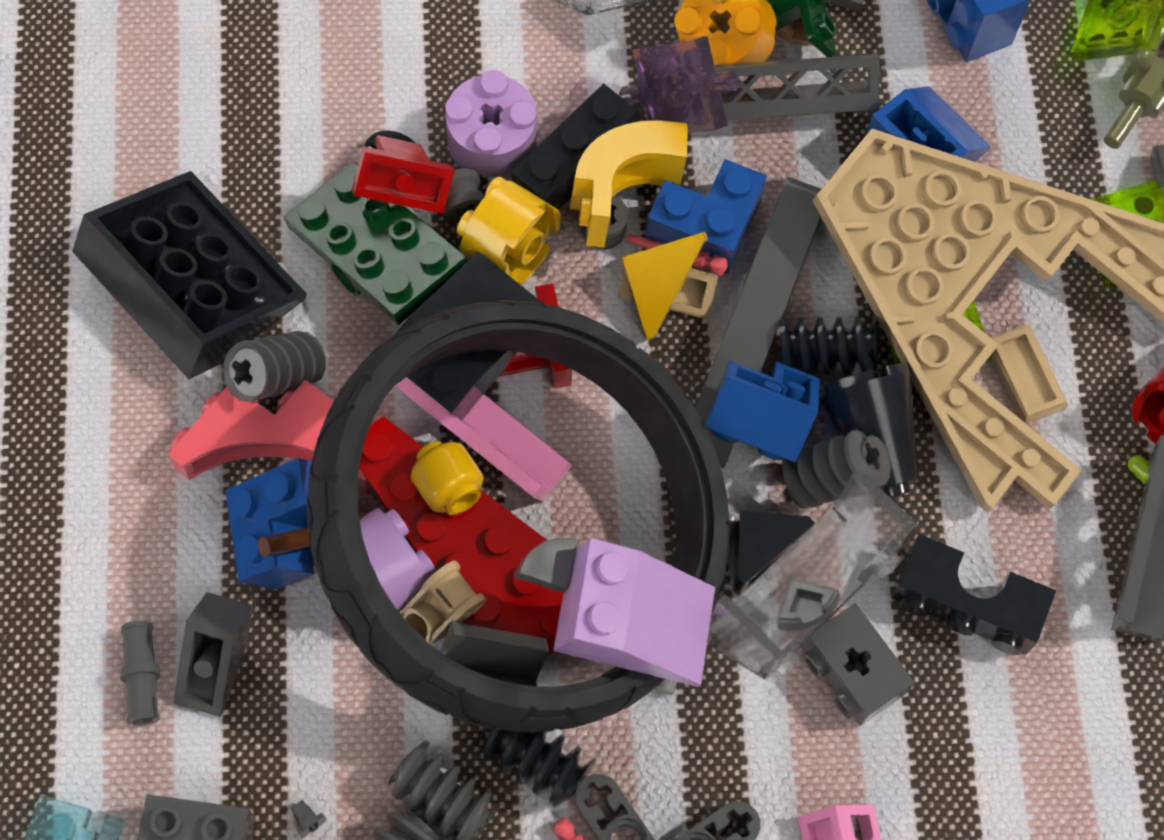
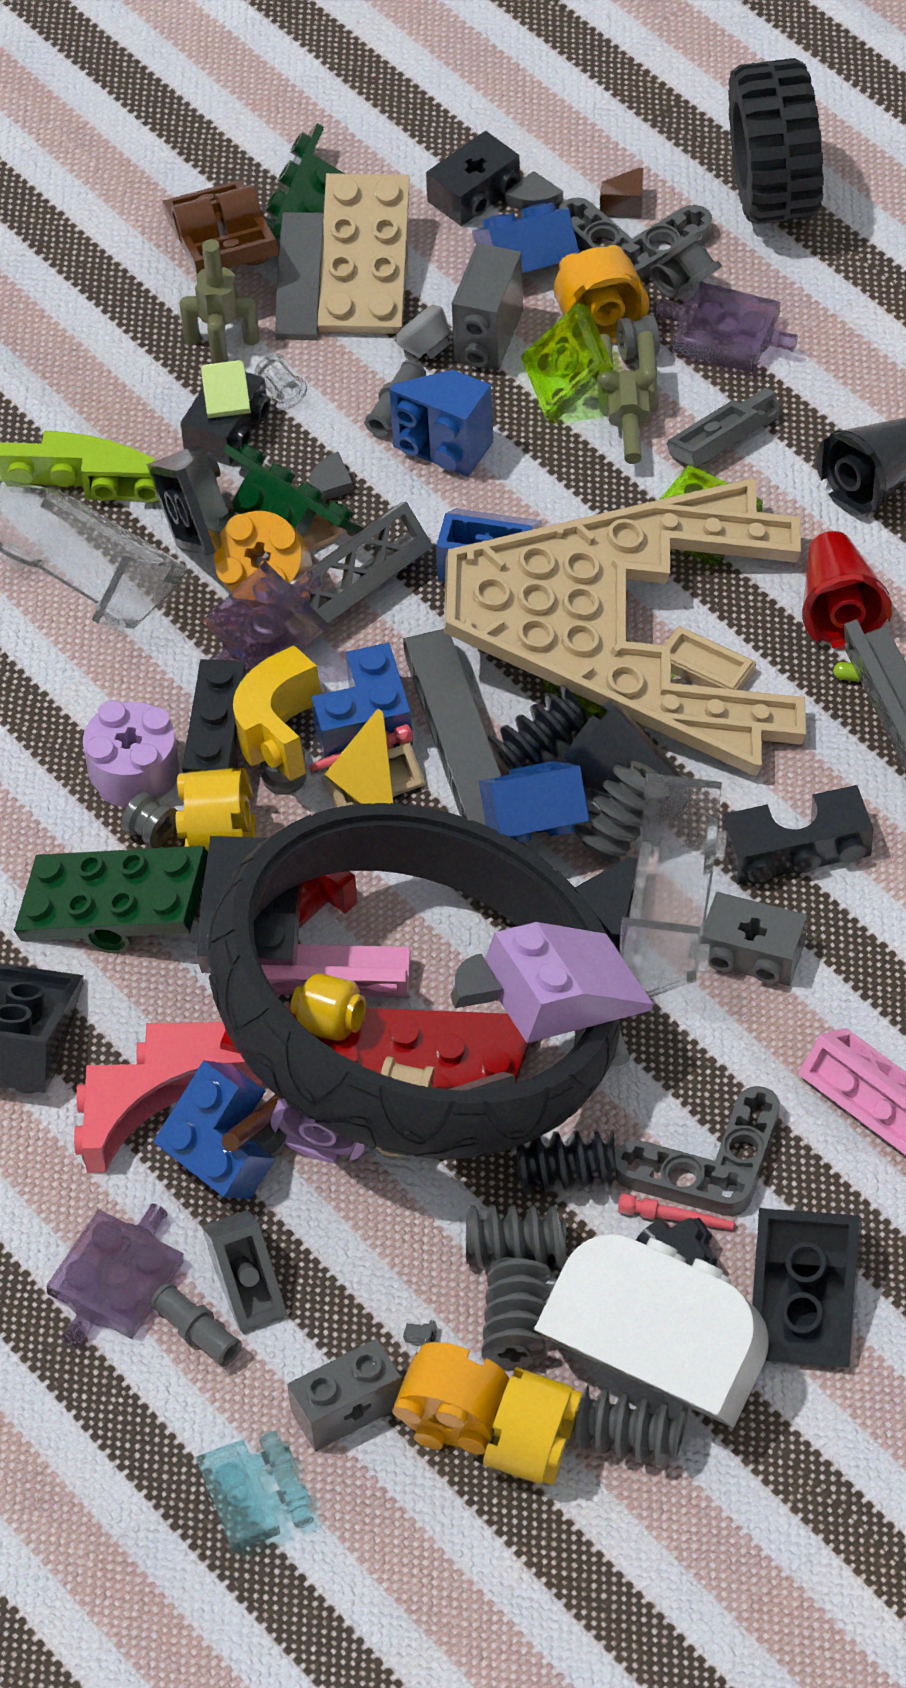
camera: 30 degrees left, 15 degrees down
dark grey piece [223,331,326,402] -> none
red piece [352,130,455,214] -> none
dark grey tile [776,579,840,631] -> none
none -> clear purple plate [46,1203,184,1348]

